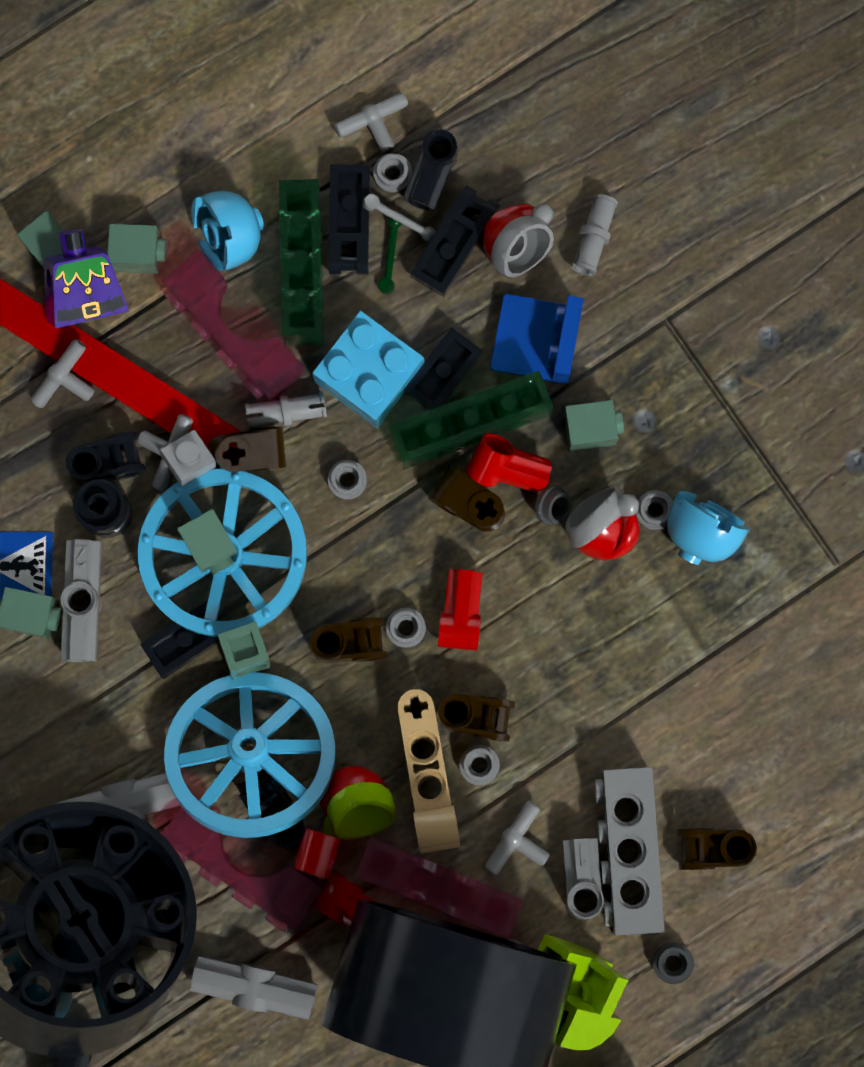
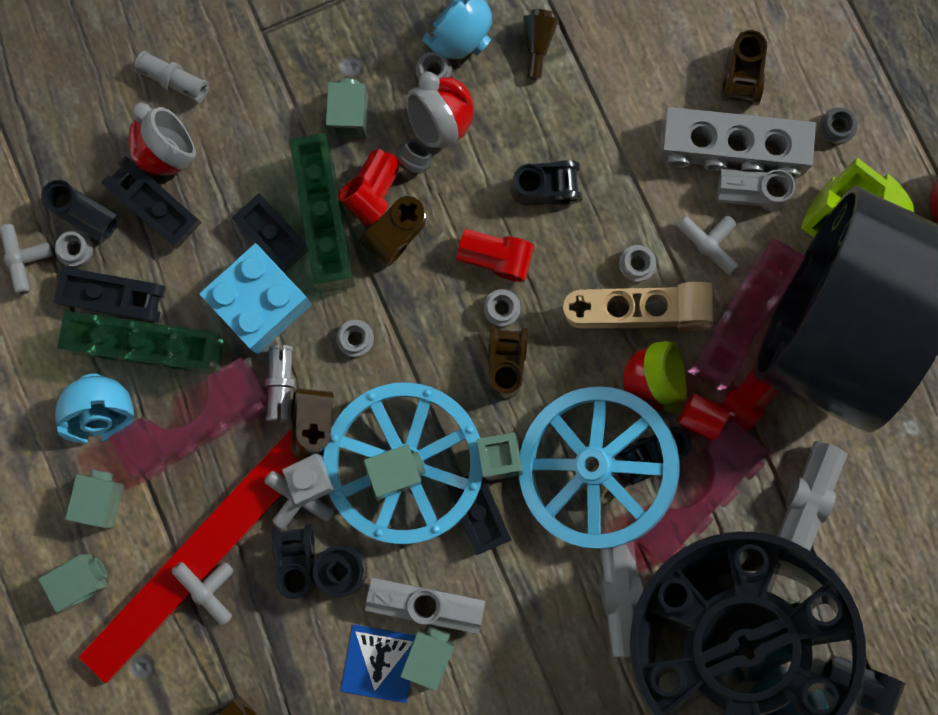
camera: 80 degrees left, 0 degrees up
torso [44,229,129,328] -> none
light grey hinge [362,194,436,242] -> none
dark green hinge [378,217,402,295] -> none
dark brown piece [436,694,516,742] -> none
blue bracket [490,294,584,385] -> none
none -> black piece [510,160,583,206]
none -> dark brown cone [523,9,559,80]

